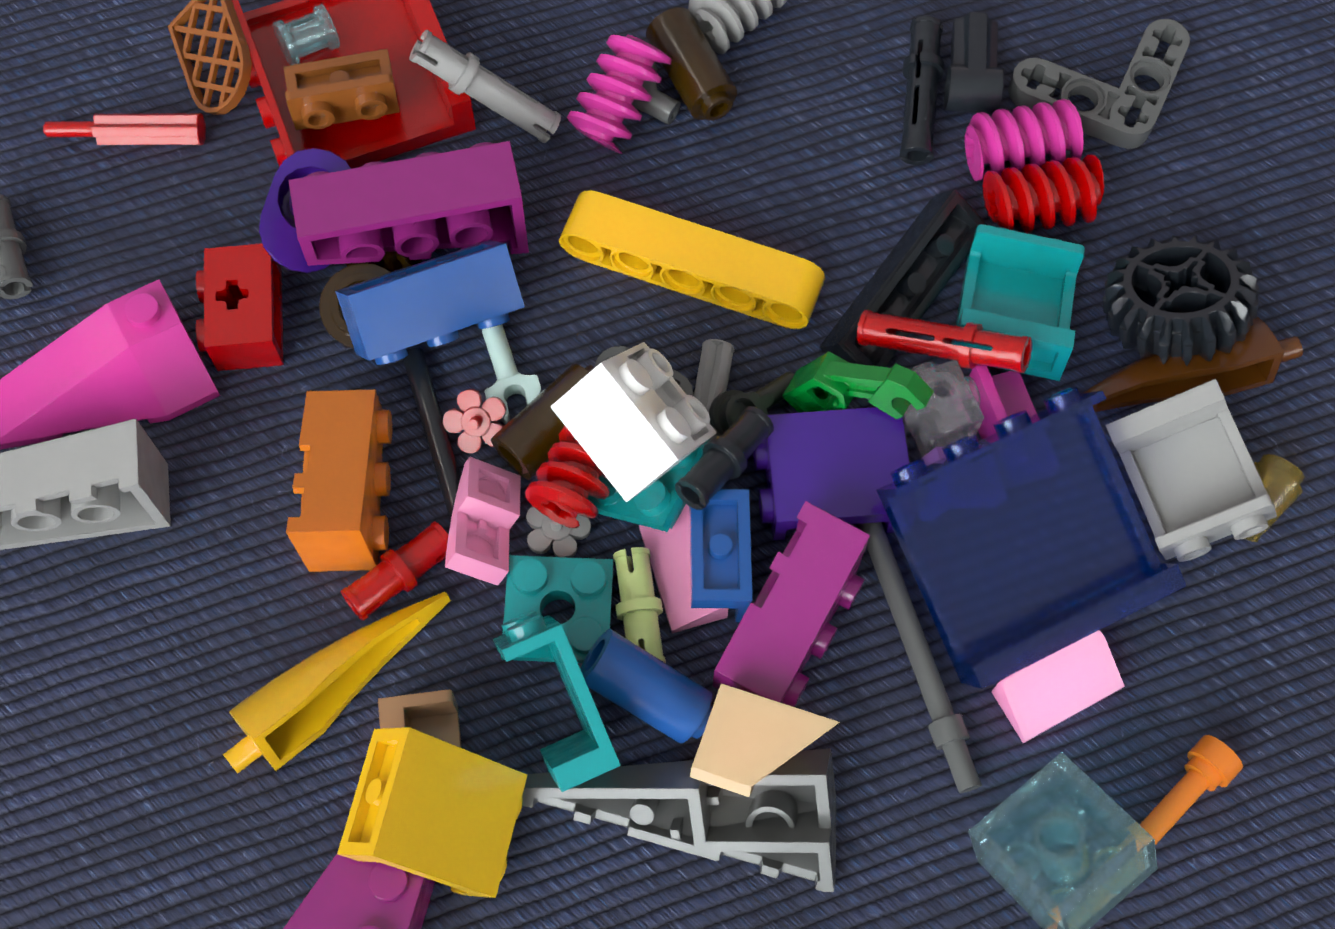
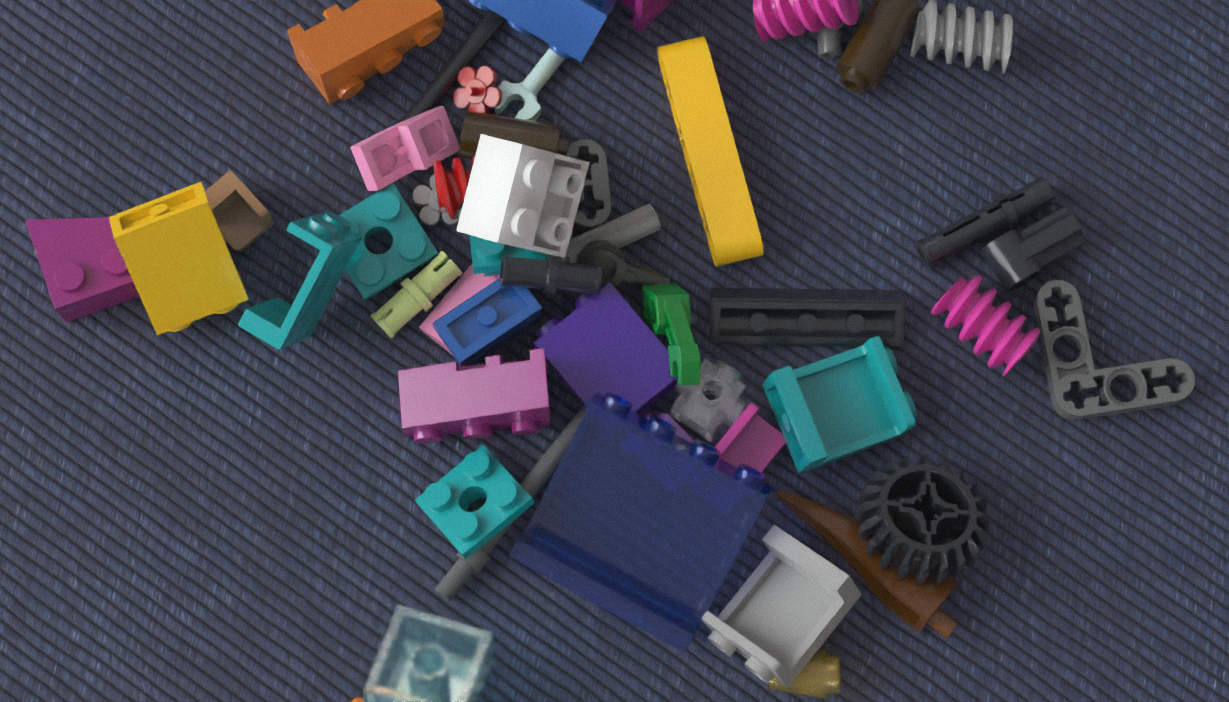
camera: 55 degrees right, 10 degrees up
yellow piece [223,592,451,774] -> none
red pin [340,521,448,621] -> none
dark grey wedge [522,748,836,892] -> none
blue brick [580,629,713,744] -> none
tan slope [690,684,840,797] -> none
red pin [857,310,1032,373] -> none
red piece [982,154,1105,233] -> none
bright pink slope [991,628,1125,743] -> none
none -> teal piece [415,445,535,559]

